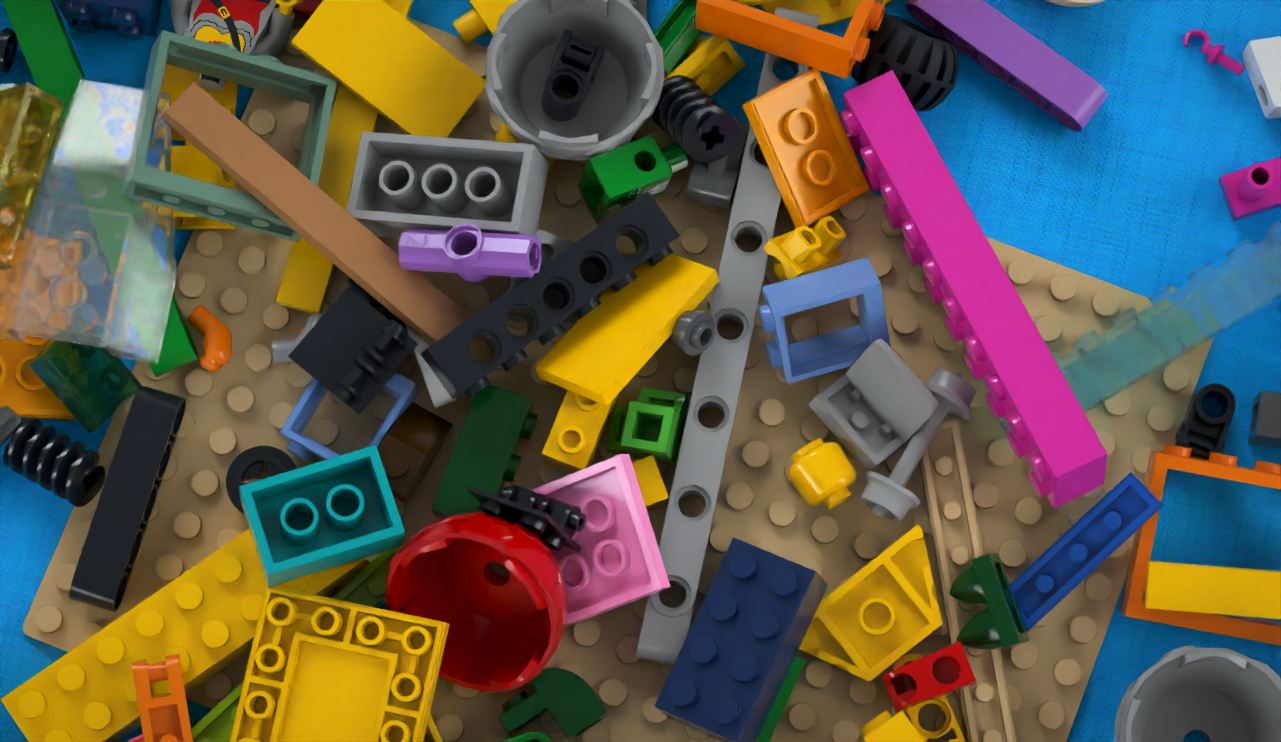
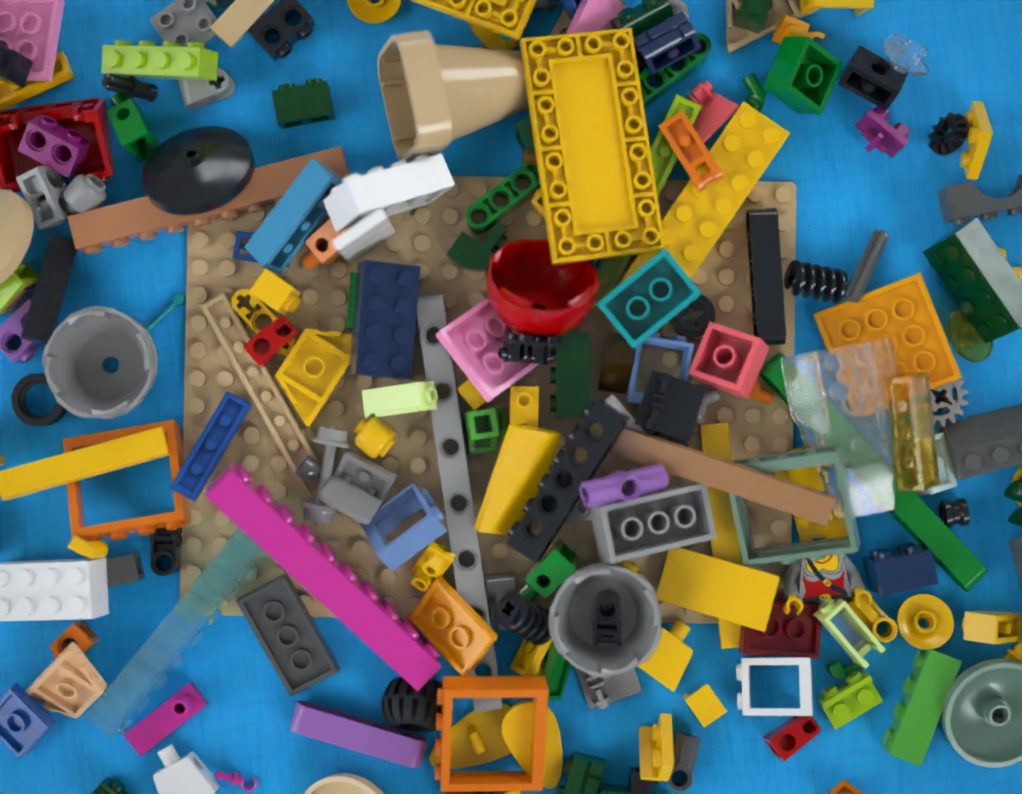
camera: 155 degrees right, 10 degrees up
clear green bracket [29,319,141,434] -> none
dark grey plate [673,310,715,356] -> none
dark green tile [949,553,1030,649] -> none
none -> dark grey tile [236,573,340,697]
none -> dark grey hinge [295,456,319,480]
none -> yellowish green window [362,381,438,418]
none -> coral brick [688,322,769,400]

